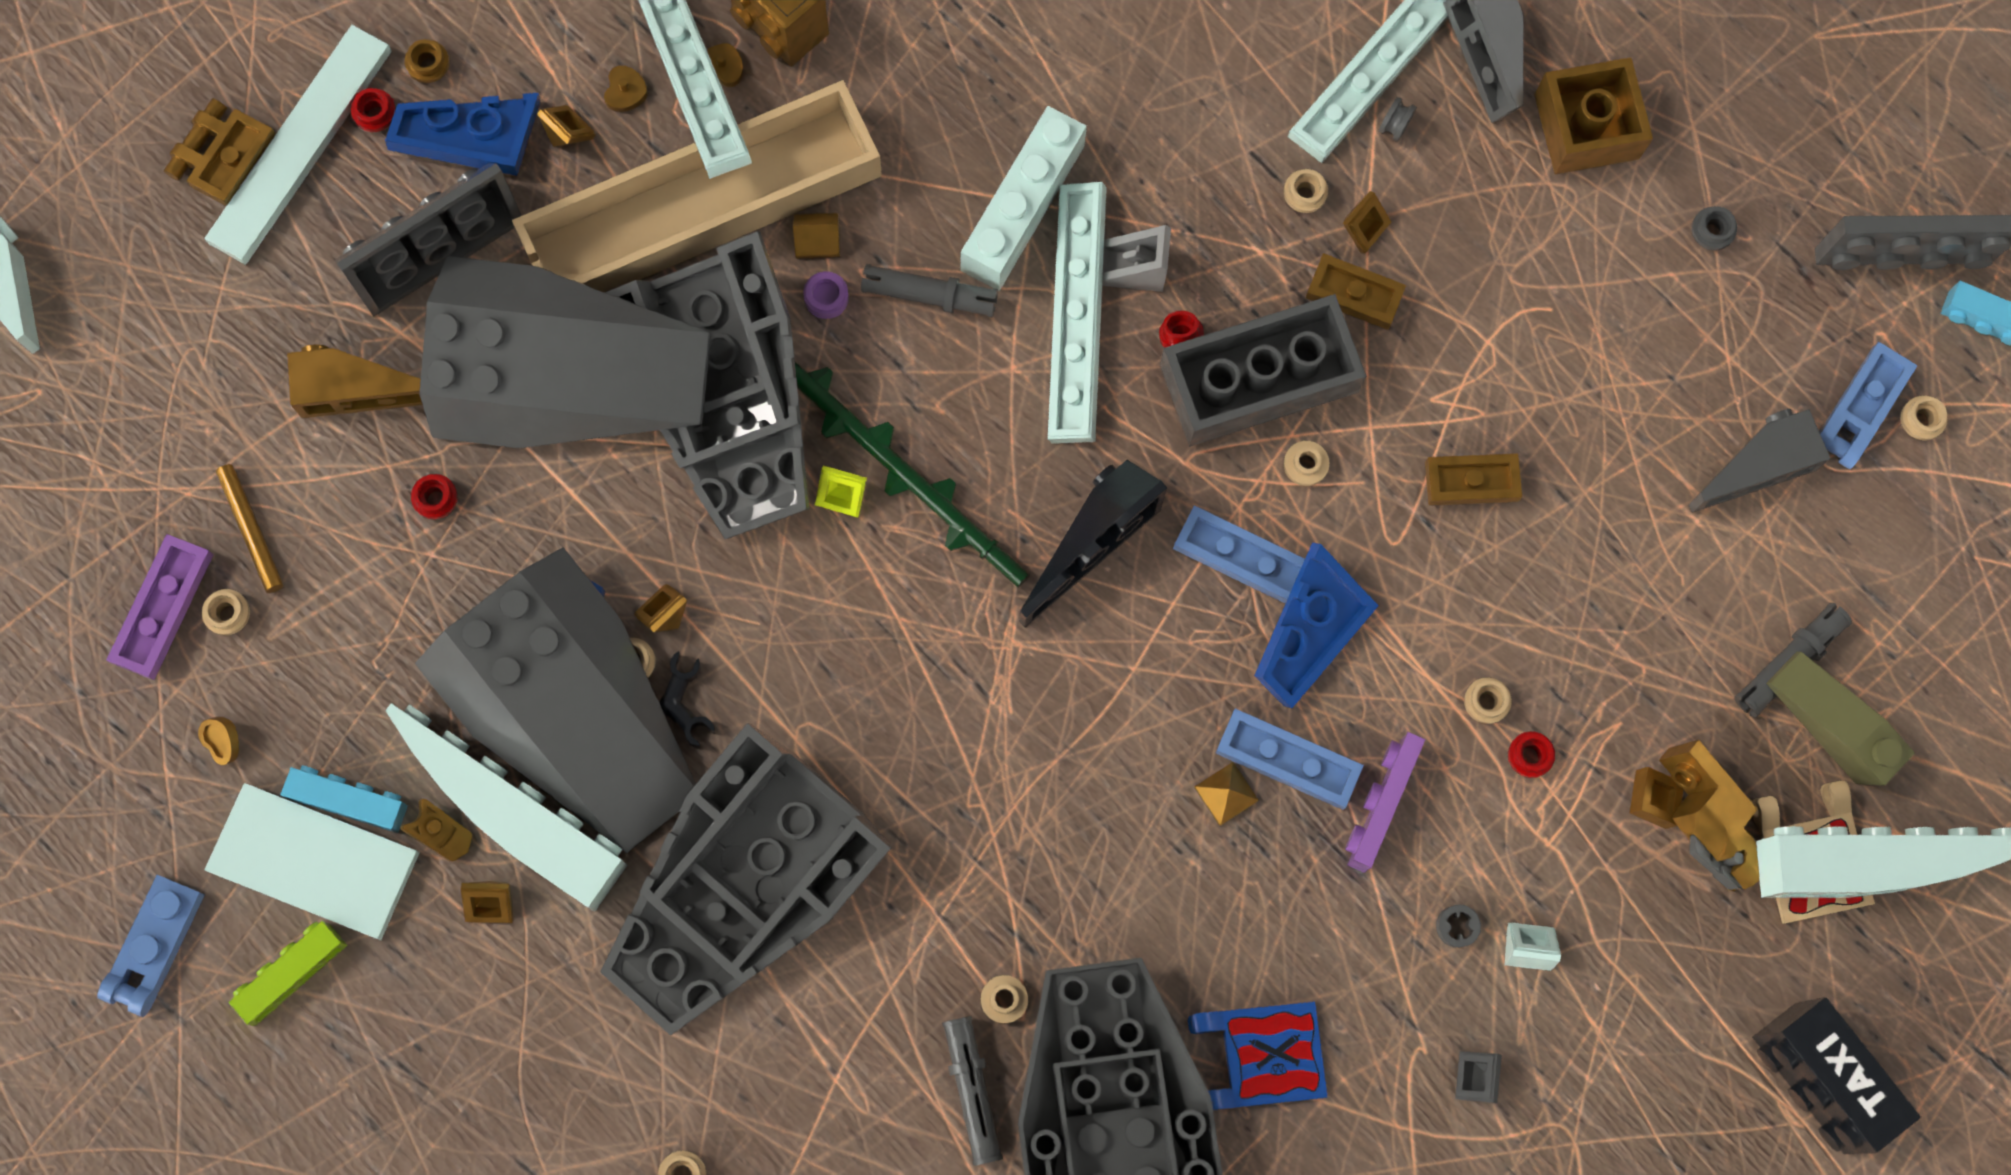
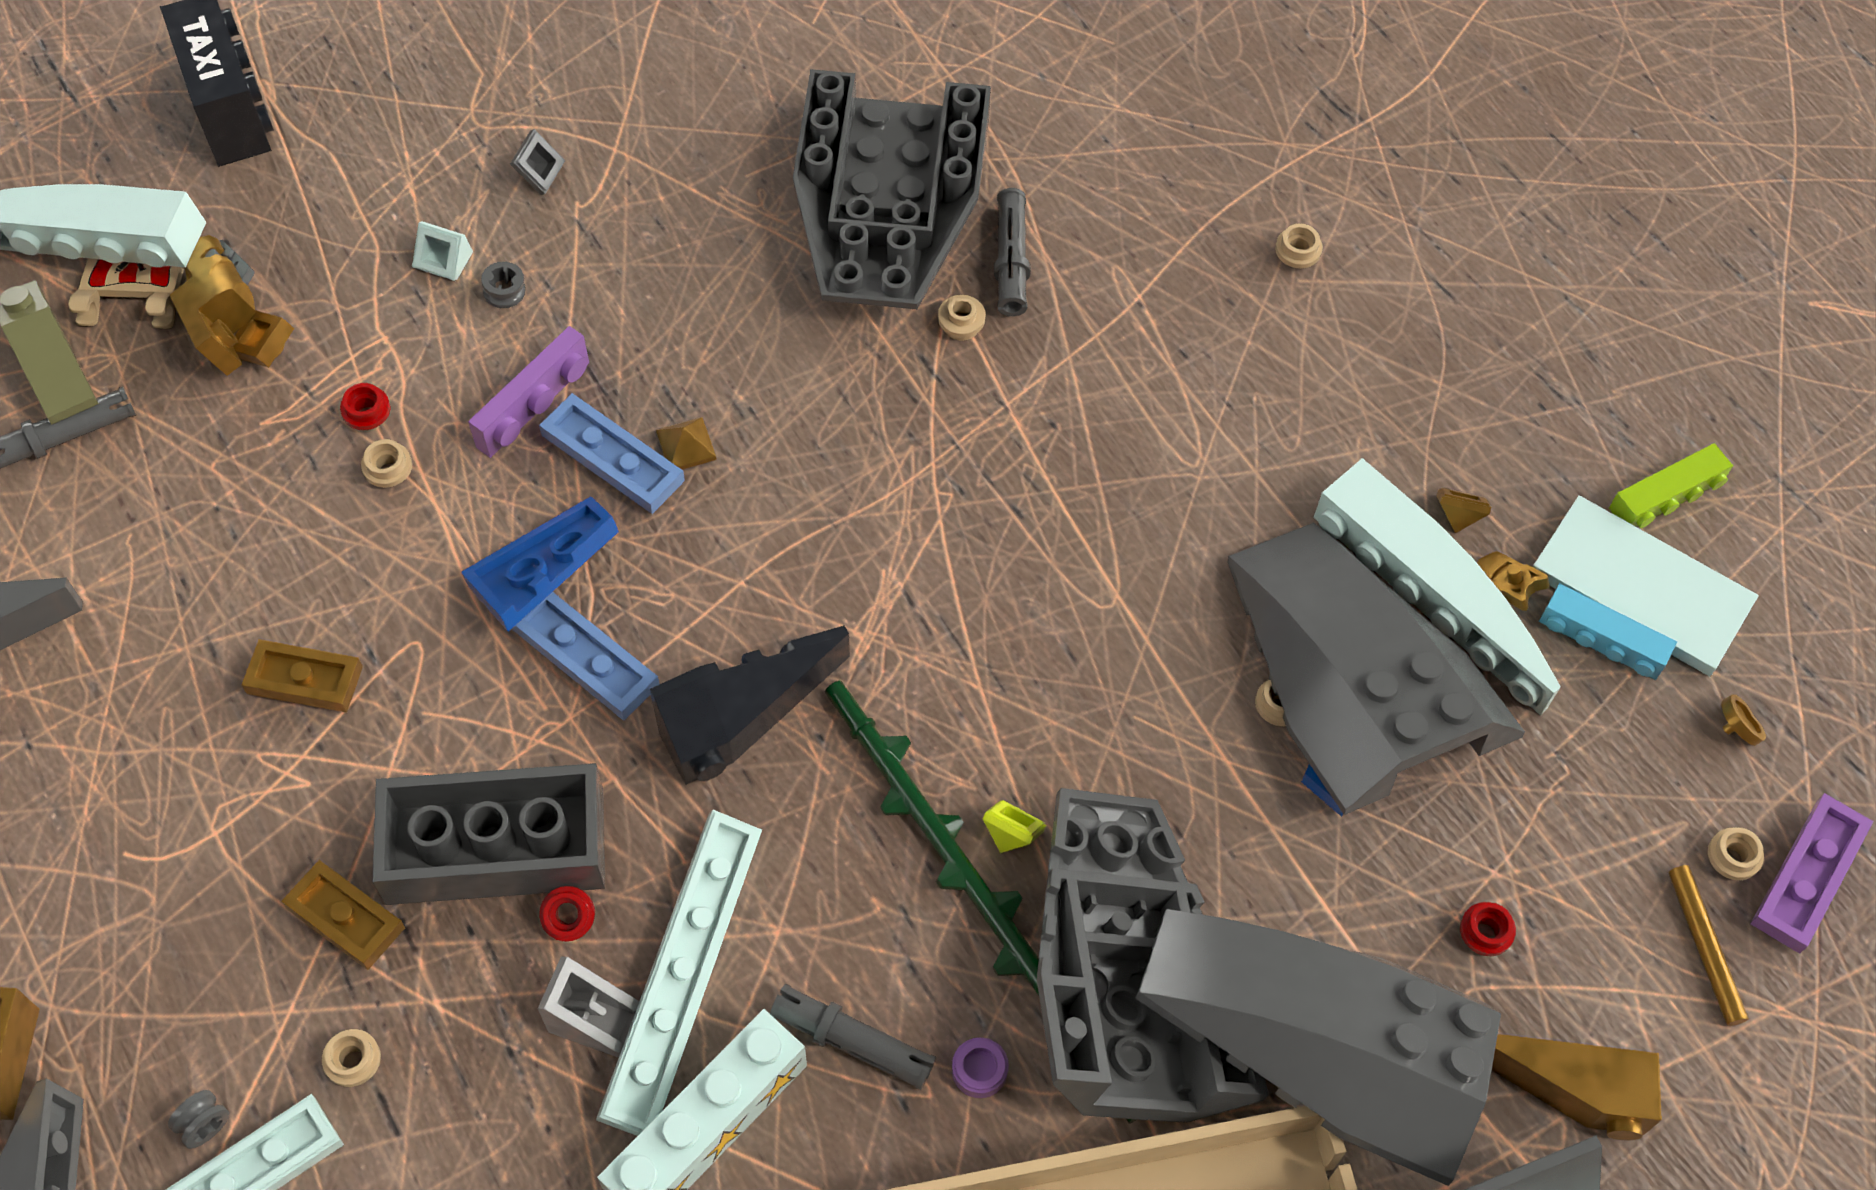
camera: 165 degrees left, 15 degrees down
medium blue plate [97,875,205,1017] -> none
dark grey wedge [600,723,892,1035] -> none
pearl gold slope [634,584,687,633] -> none
black arm [659,651,716,749] -> none
pearl gold slope [793,213,840,259] -> none
flag [1187,1002,1328,1110] -> none
tan plate [1283,441,1330,486] -> none
pearl gold slope [1343,191,1391,254] -> none

